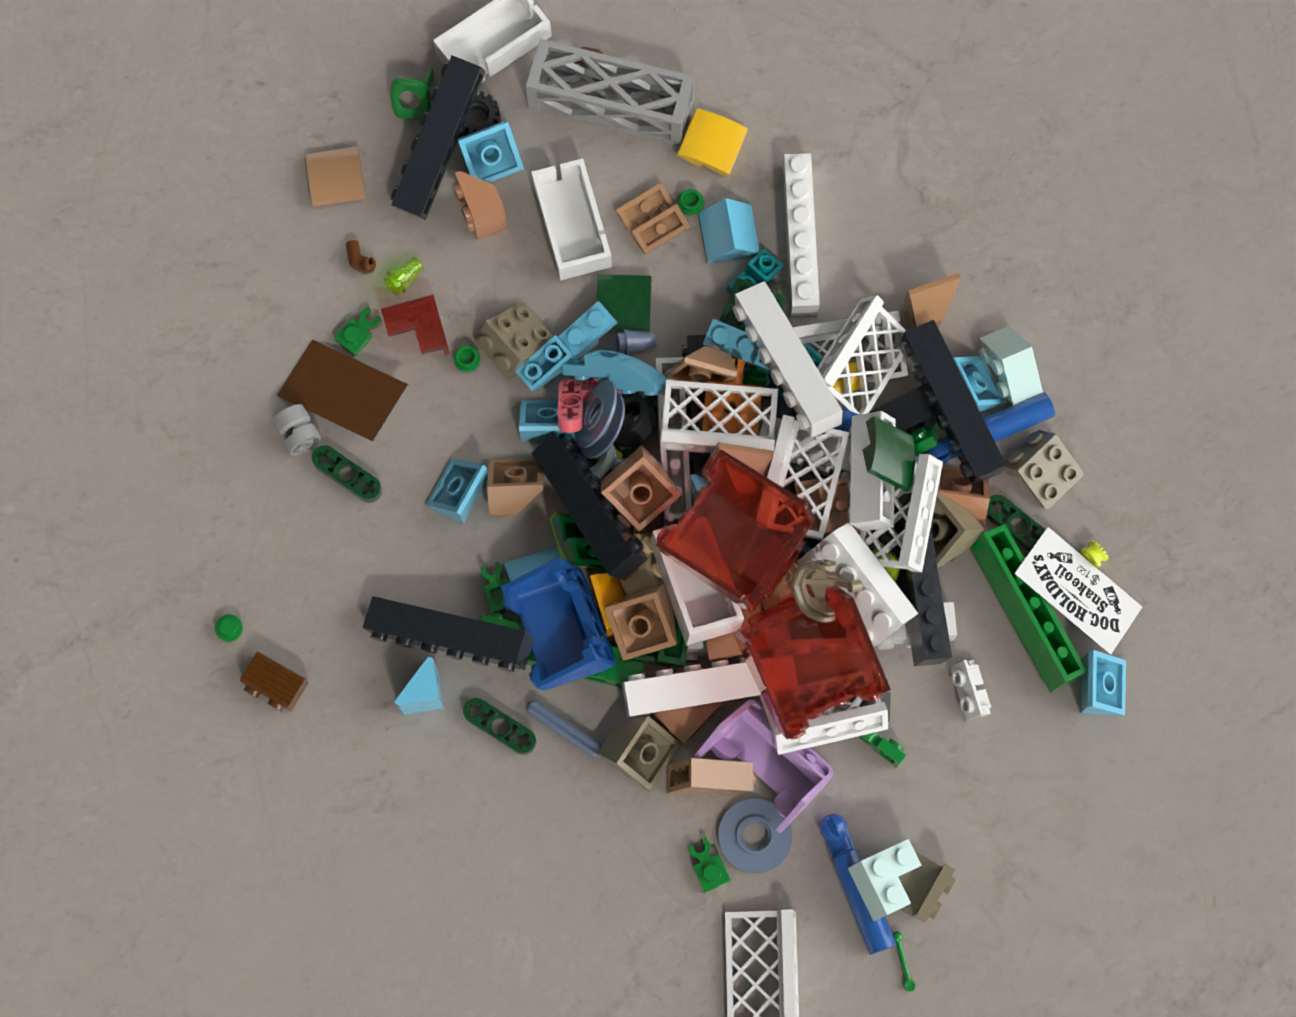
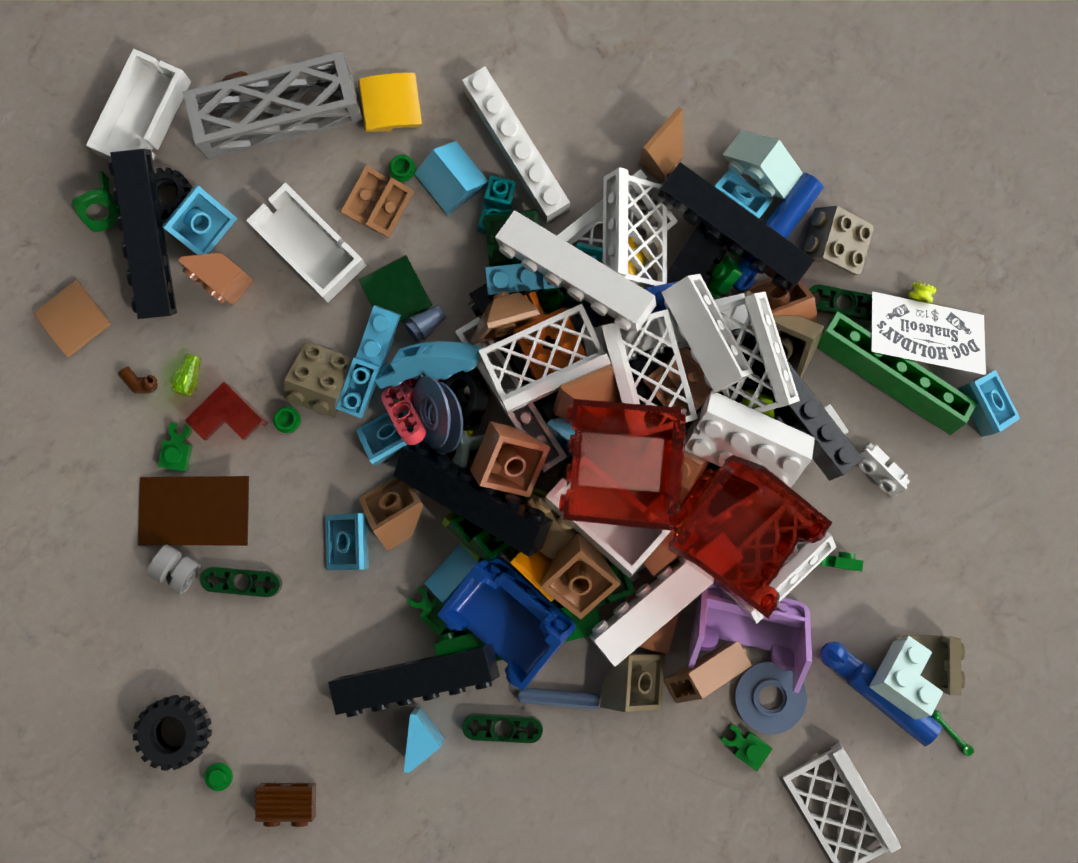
camera: 30 degrees left, 10 degrees up
dark tan helmet [791,559,863,622] -> none
dark green slope [862,416,915,492] -> none
none -> black tyre [133,695,212,771]

